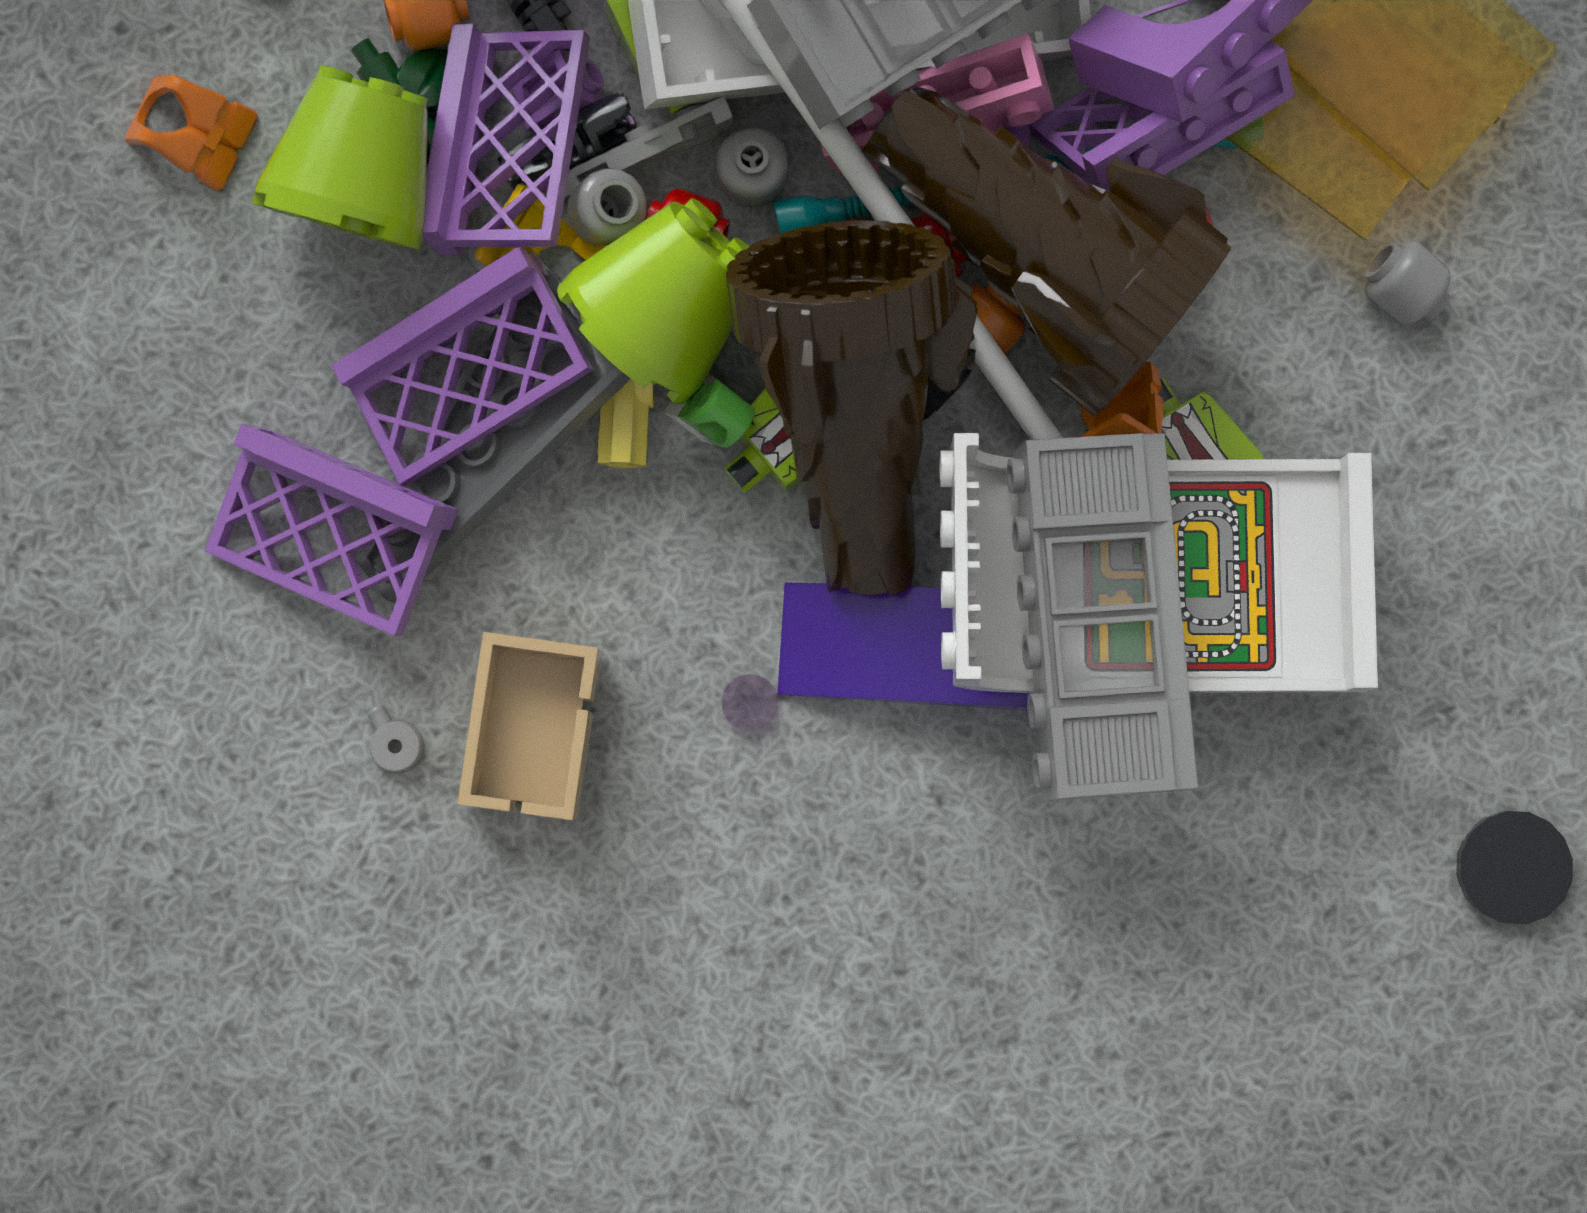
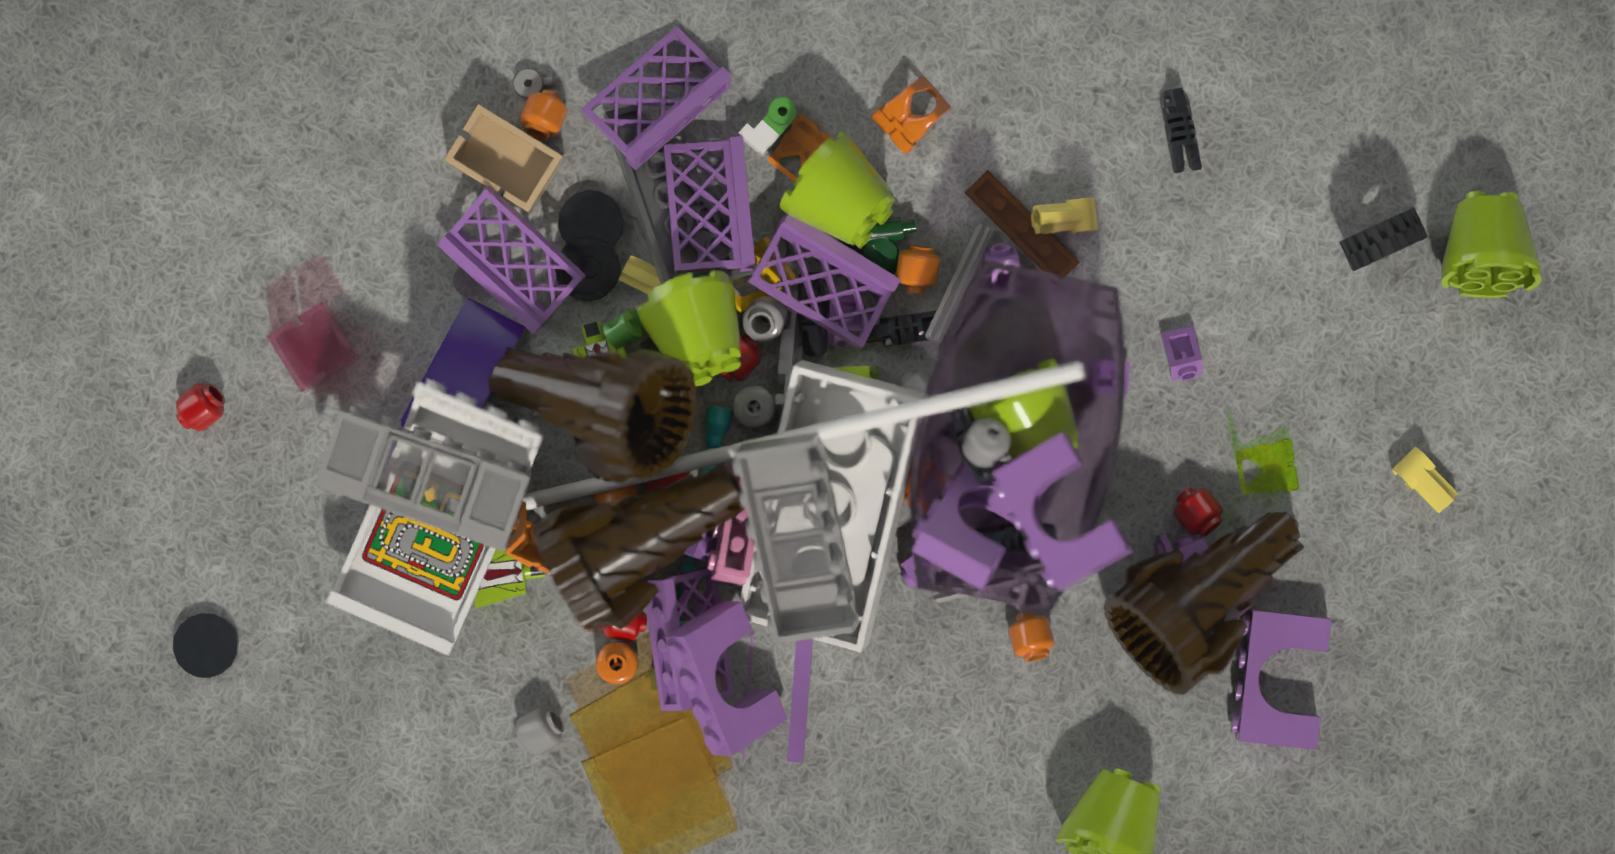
camera: 120 degrees right, 5 degrees up
none -> red head [176,383,225,431]
none -> clear pink piece [266,301,361,393]
none -> medium lavender fence [437,186,586,334]
none -> orange head [520,90,568,141]
none -> black tile [555,235,621,302]
none -> black tile [558,190,624,246]
none -> orange head [595,641,639,685]
none -> leg [738,97,797,157]
none -> orange piece [767,114,835,182]

